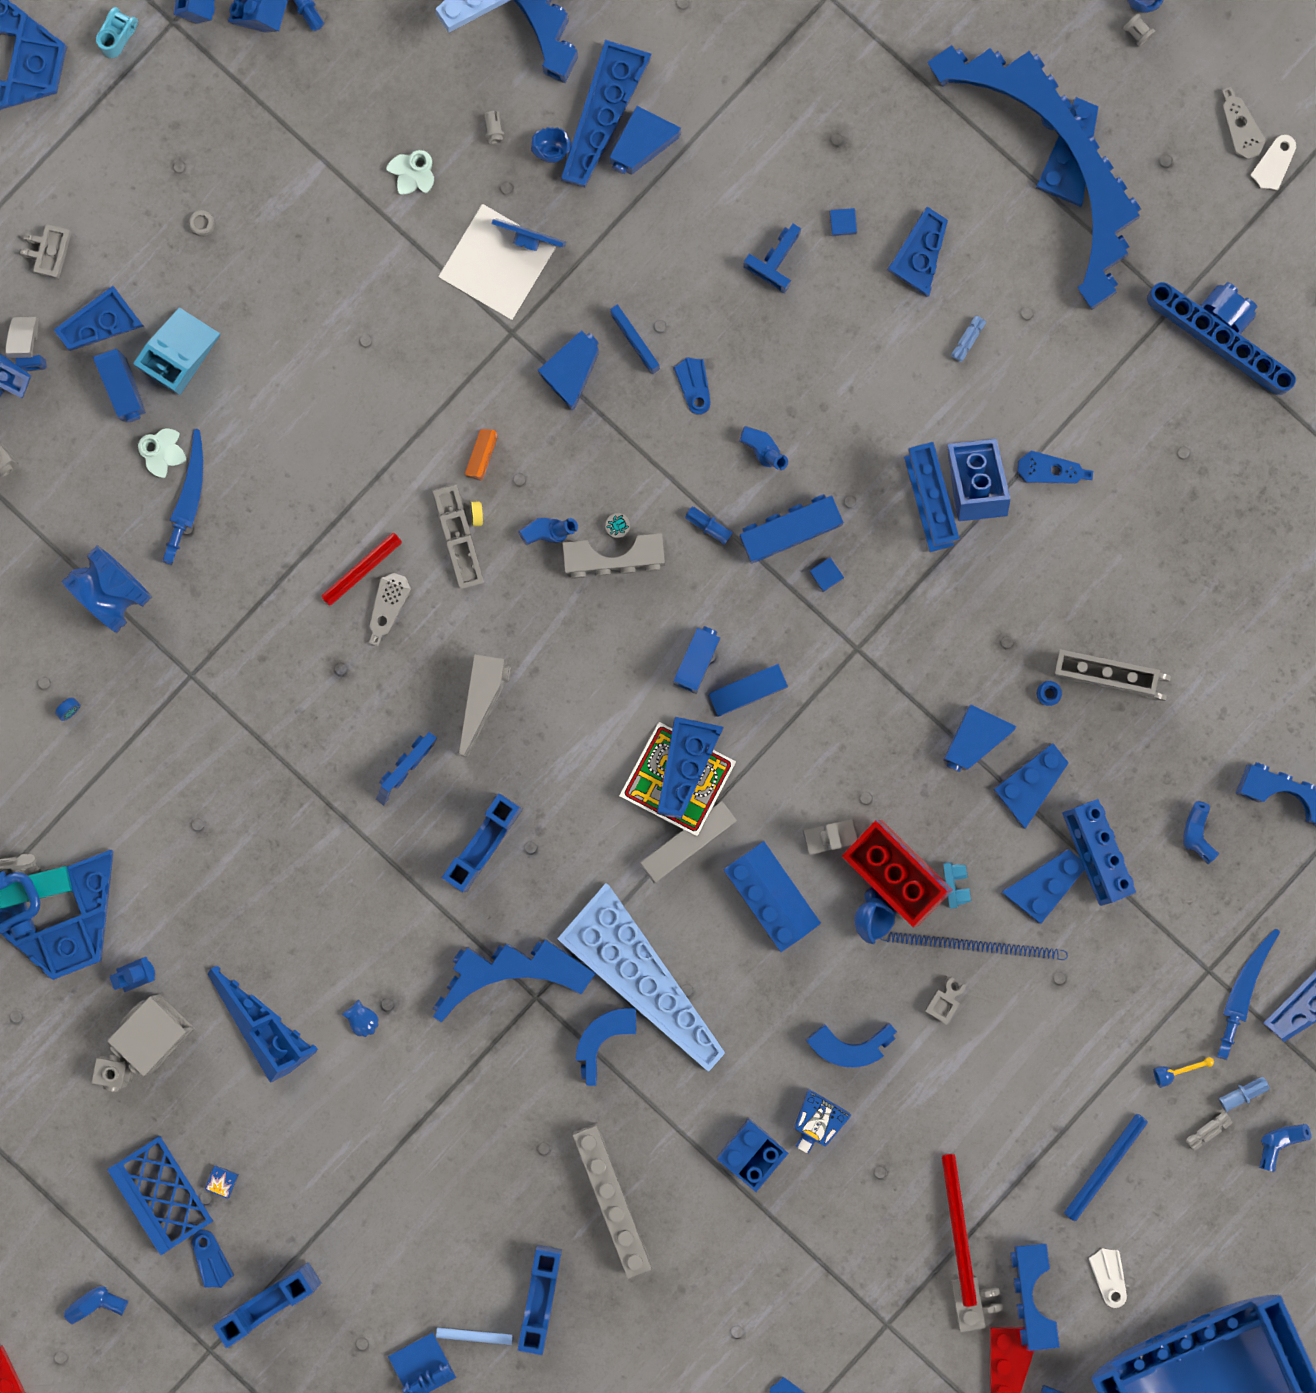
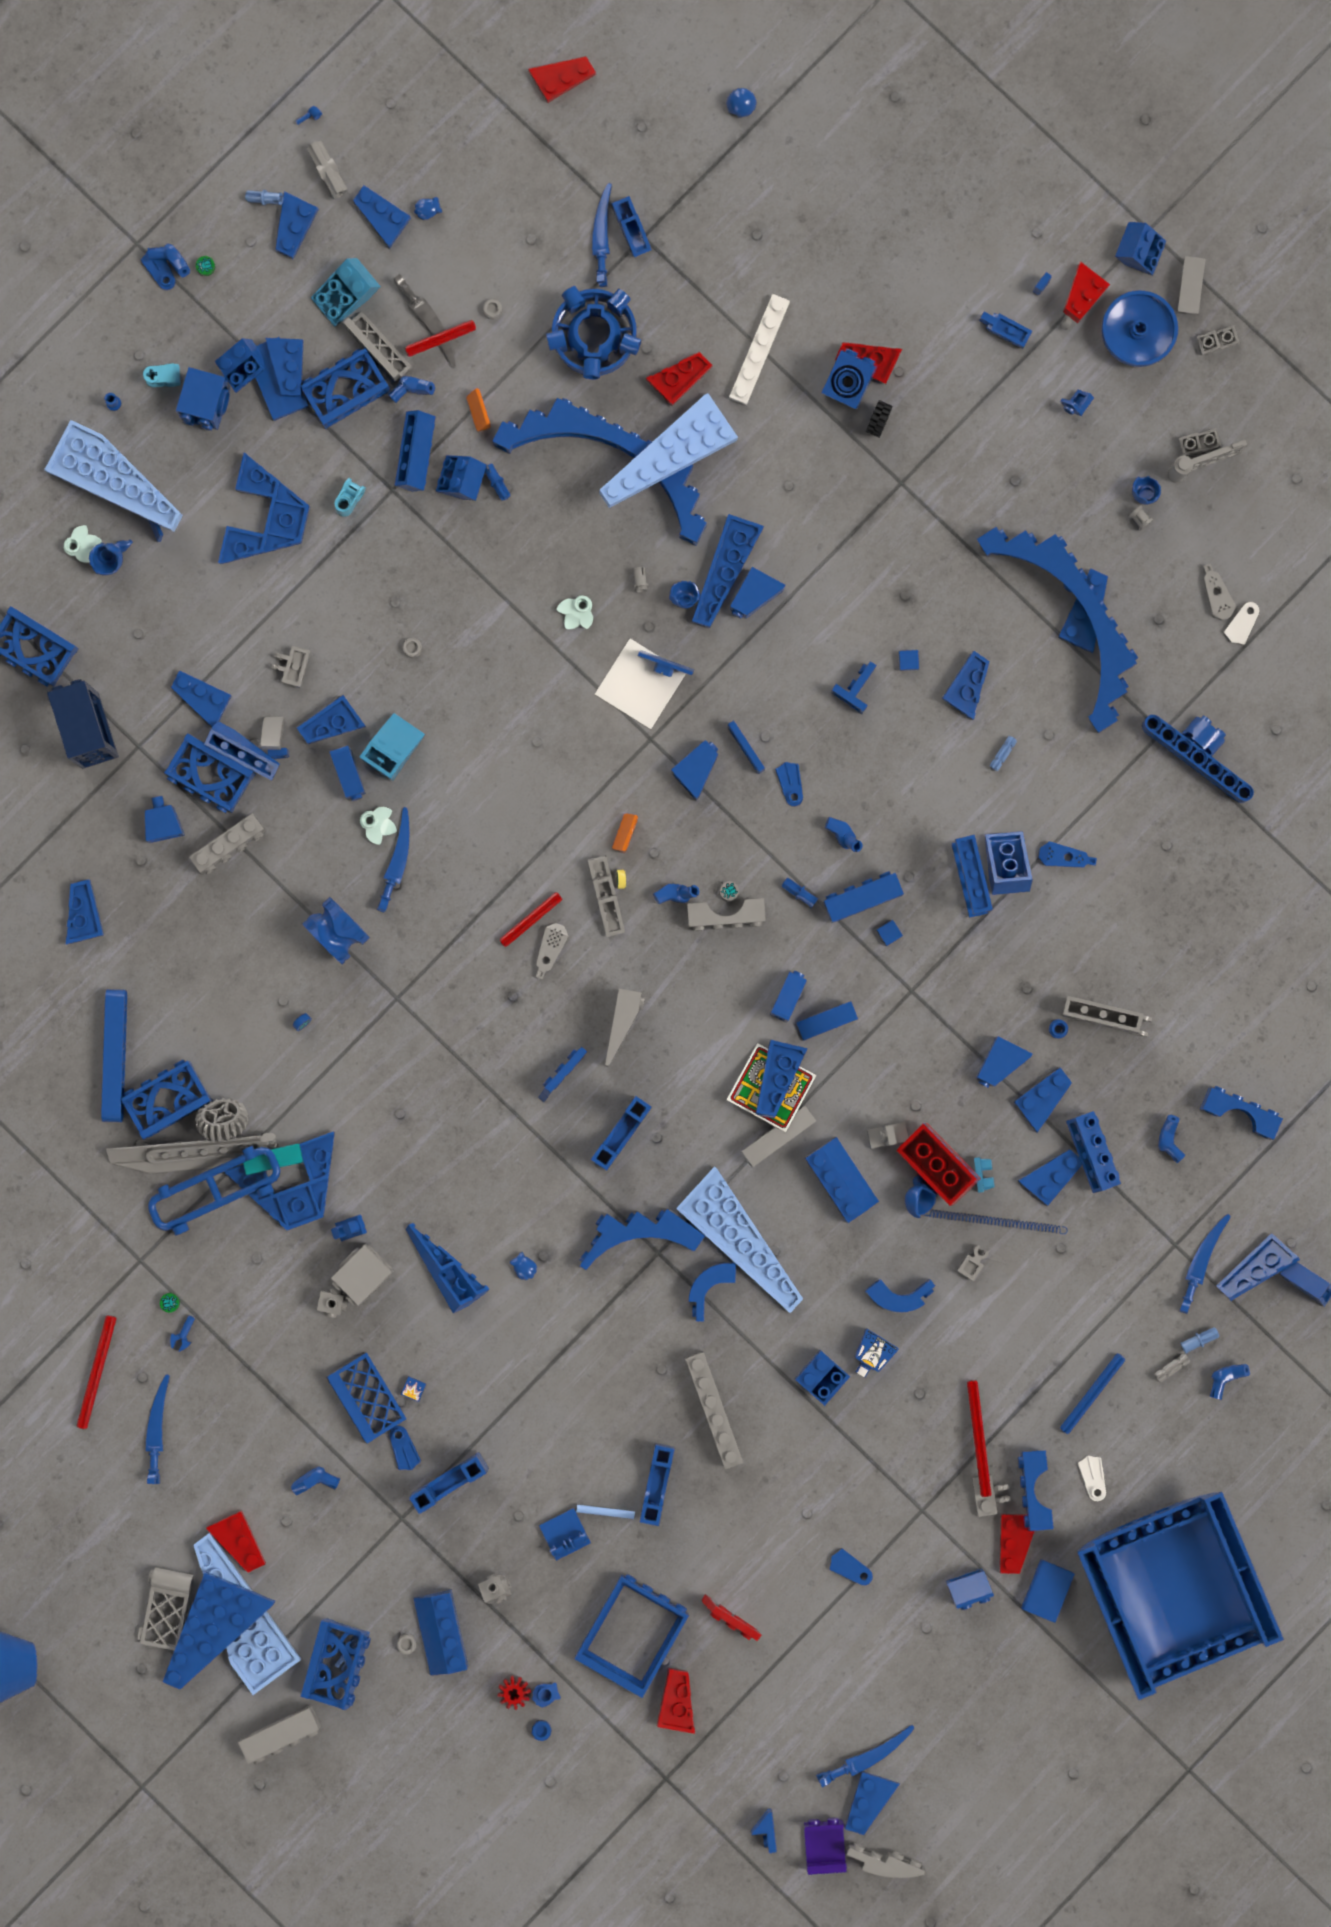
camera: 10 degrees left, 0 degrees up
hinge [1153,1057,1214,1088] -> none

